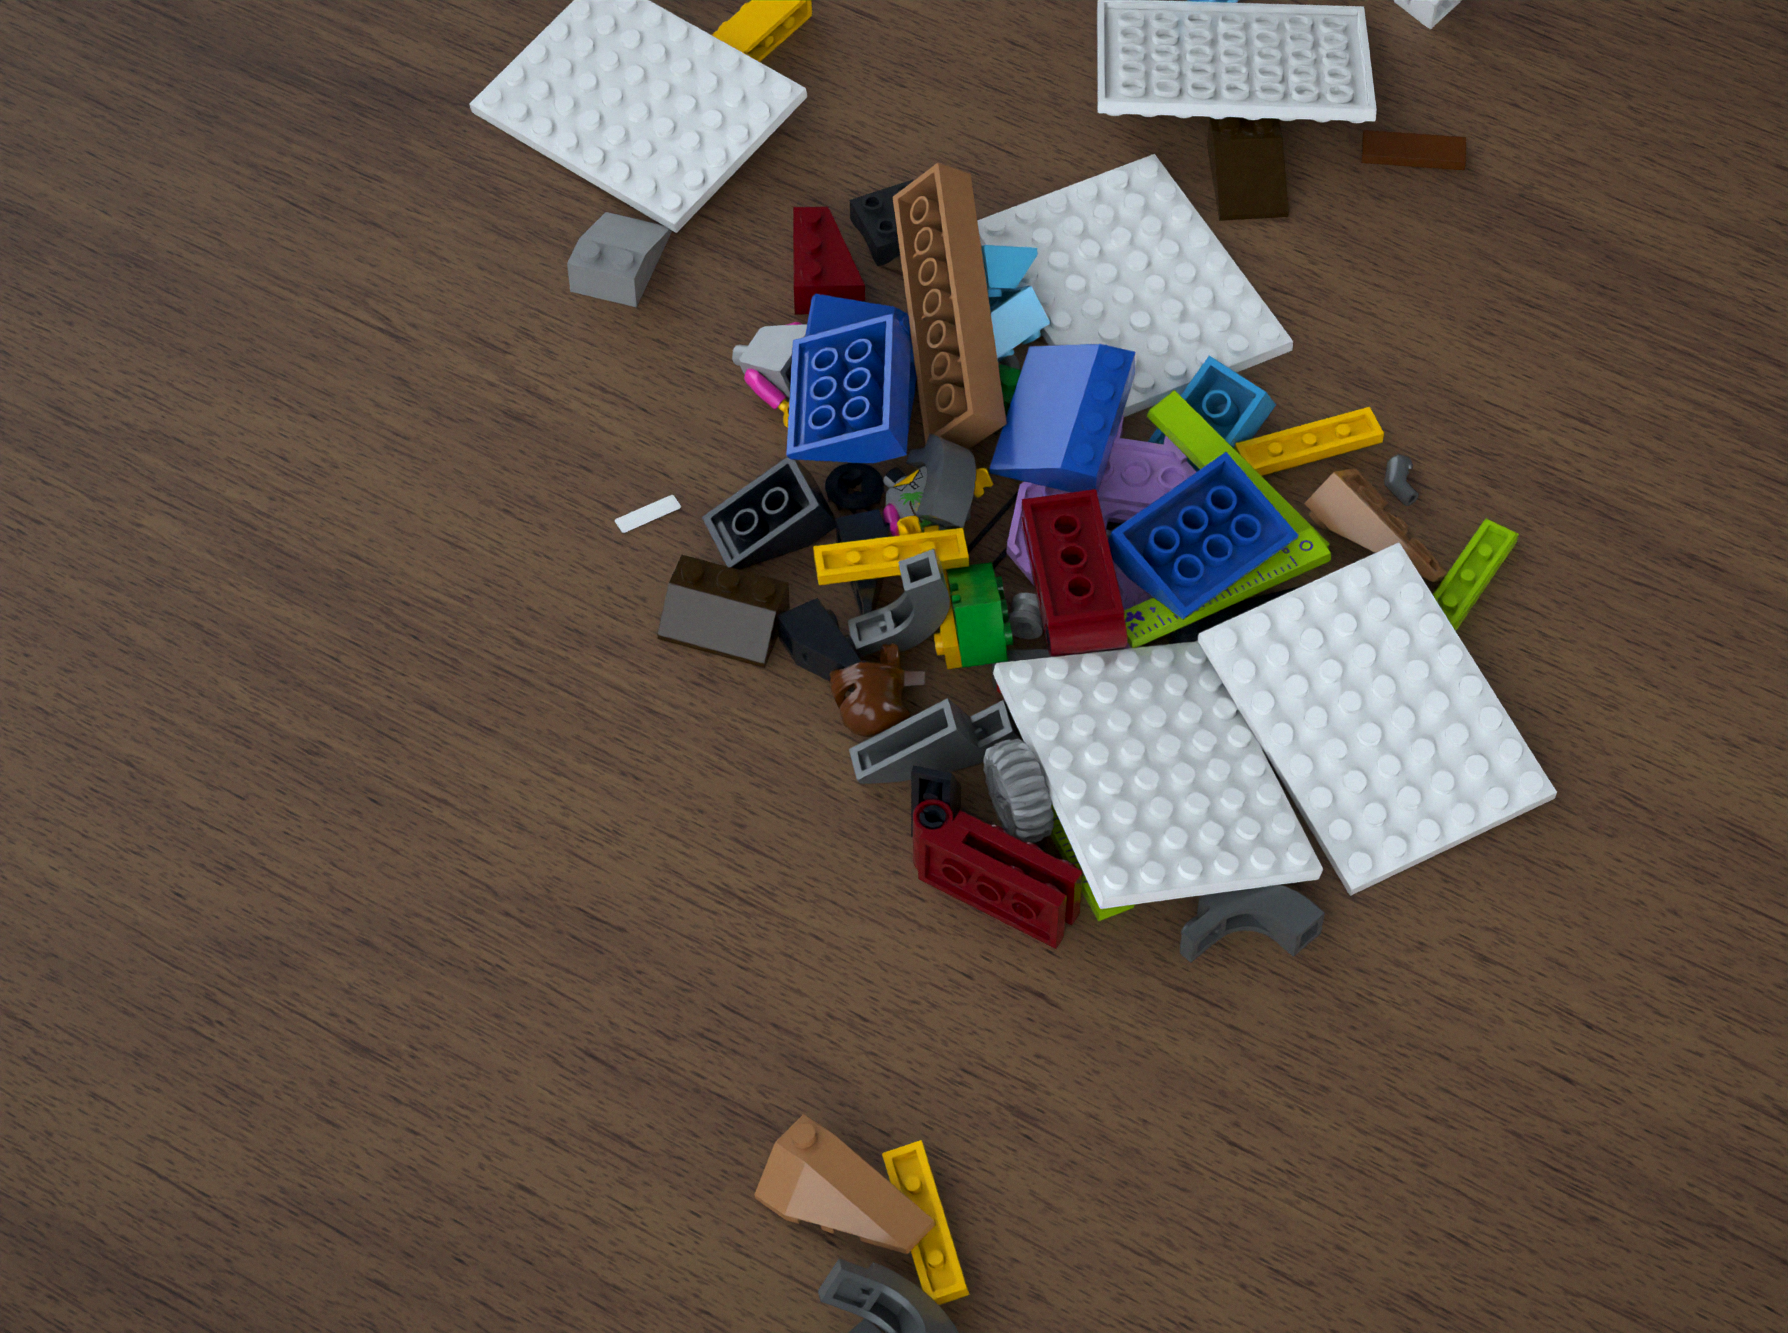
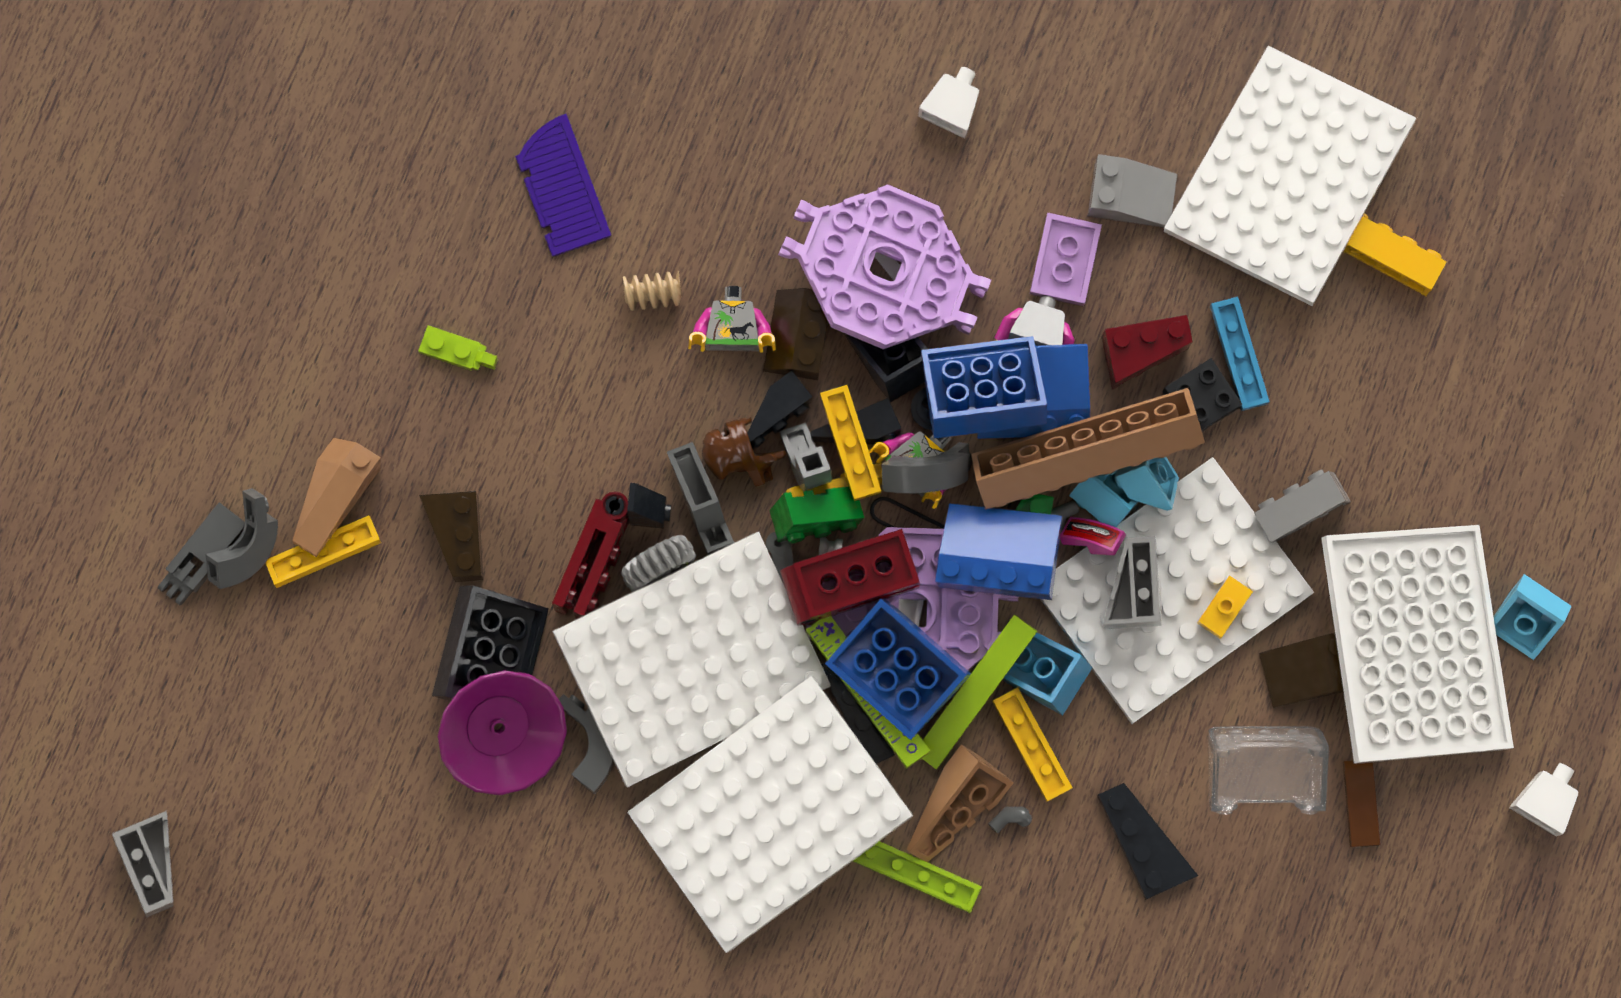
camera: 75 degrees right, 25 degrees up
none -> lime hinge [418,325,498,371]
none -> dark brown wedge [419,491,484,582]
none -> black slope [432,585,549,701]
none -> magenta dish [438,671,567,795]
none -> dark purple piece [515,113,612,257]
none -> tan piece [623,271,681,311]
none -> torso [688,286,776,353]
none -> lavender plate [778,185,991,349]
none -> white torso [918,67,979,138]
none -> lavender plate [1030,213,1102,306]
none -> slope [1060,517,1126,555]
none -> black wing [1097,783,1198,900]
none -> light grey wedge [1103,536,1162,629]
none -> yellow plate [1197,575,1253,639]
none -> clear windscreen [1208,726,1329,814]
none -> dark azure plate [1210,297,1270,411]
none -> light grey wedge [1254,469,1351,543]

